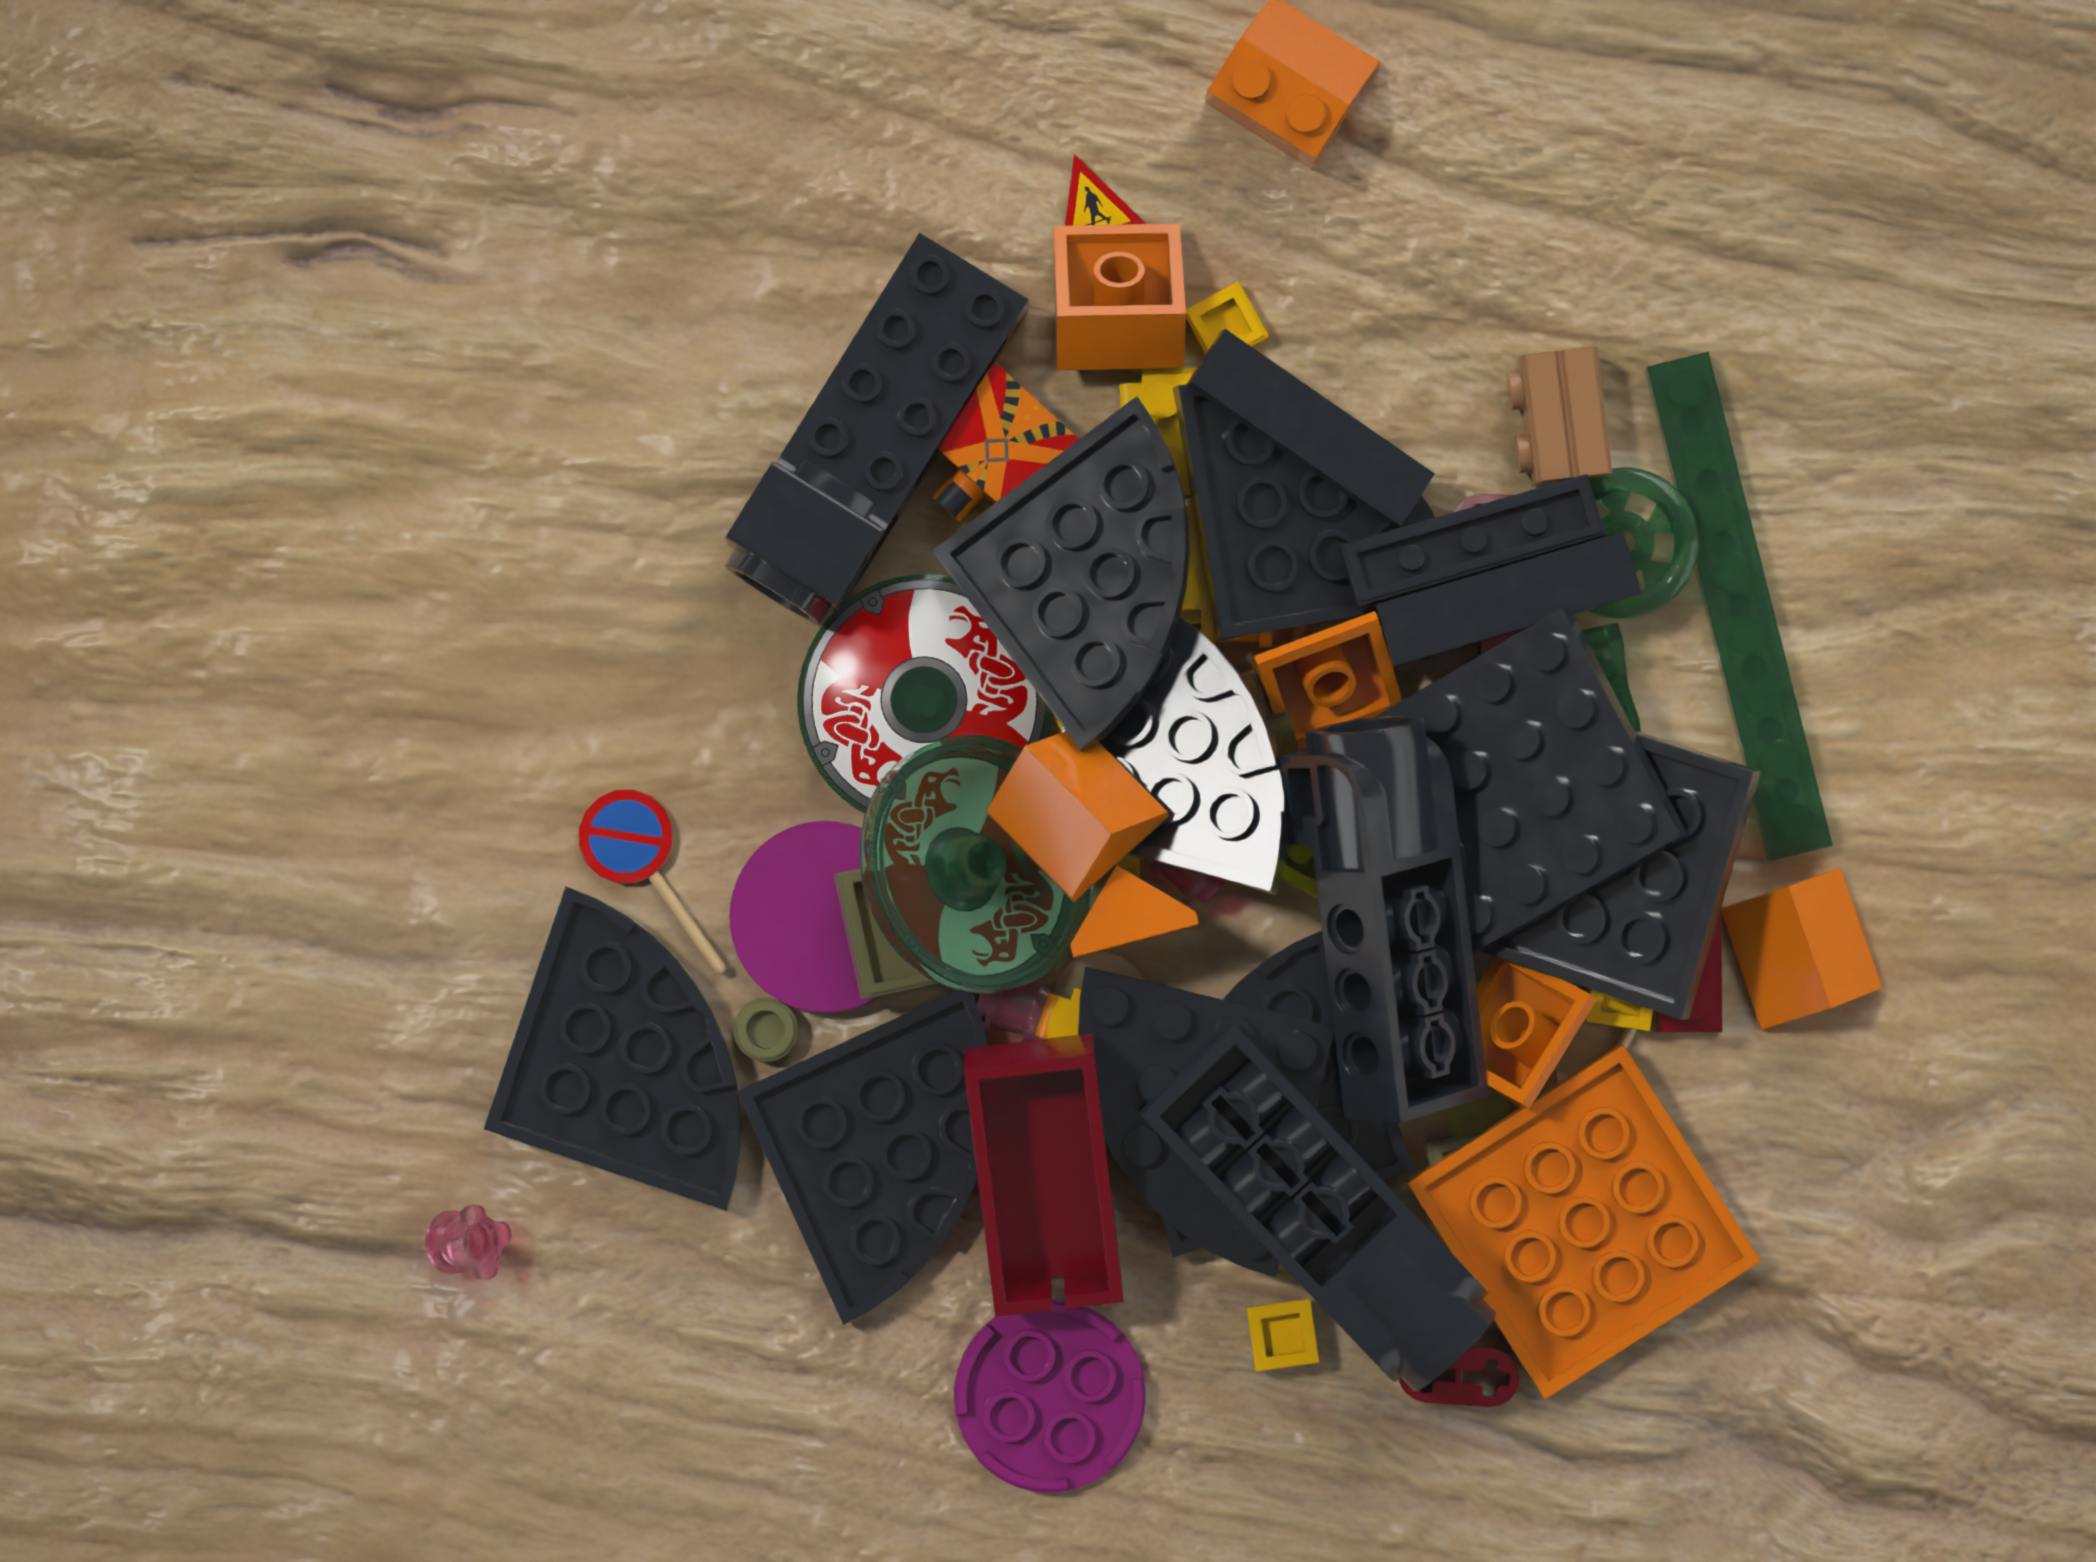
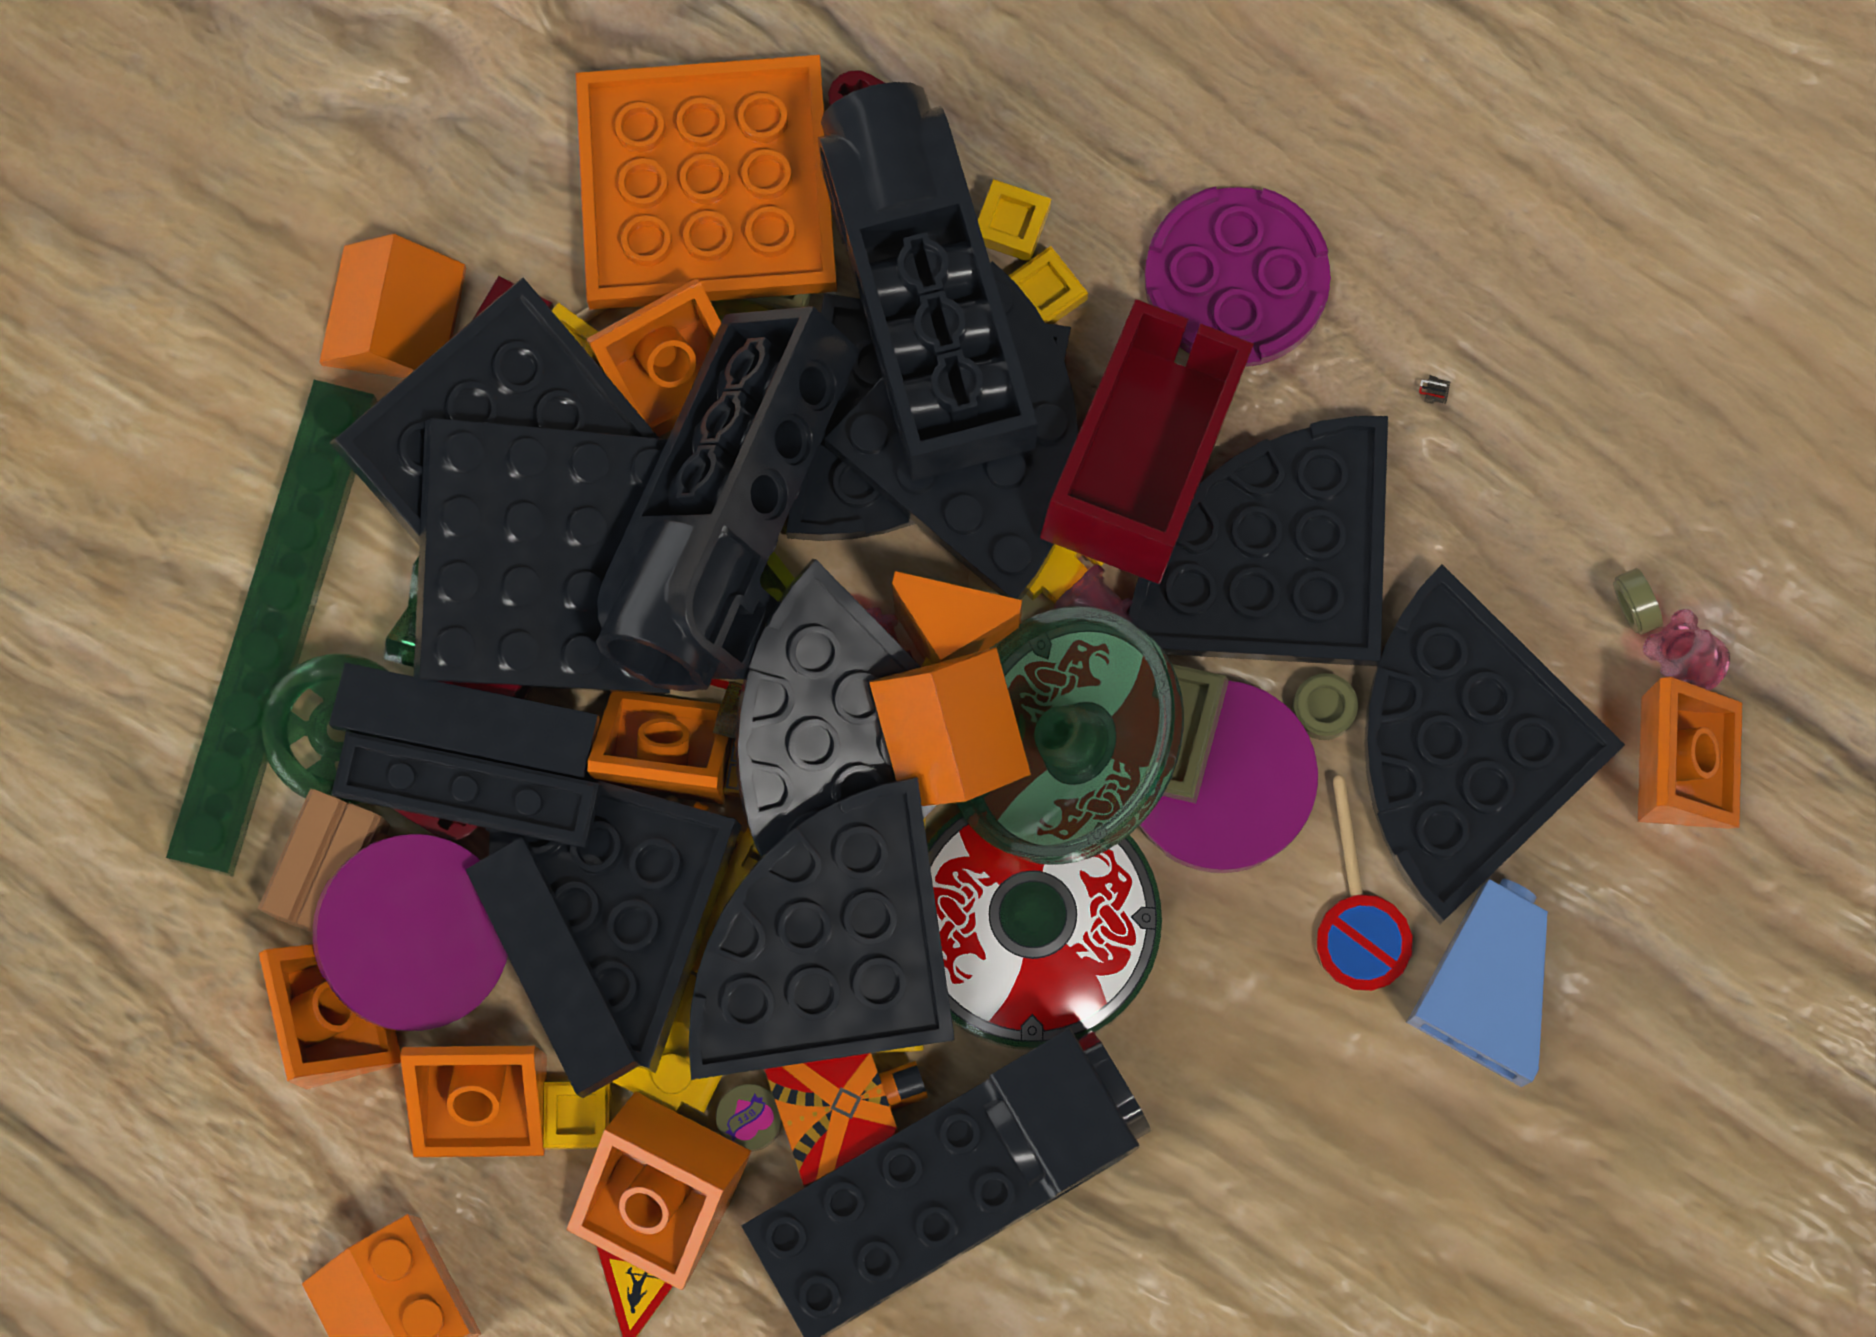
camera: 155 degrees left, 10 degrees down
none -> orange slope [259,944,401,1089]
none -> magenta tile [313,834,508,1031]
none -> orange slope [400,1046,547,1157]
none -> olive tile [716,1084,782,1152]
none -> yellow tile [1009,246,1088,324]
none -> medium blue slope [1406,879,1548,1087]
none -> clear smoke piece [1419,375,1450,404]
none -> olive tile [1613,568,1663,635]
none -> orange slope [1638,677,1742,829]

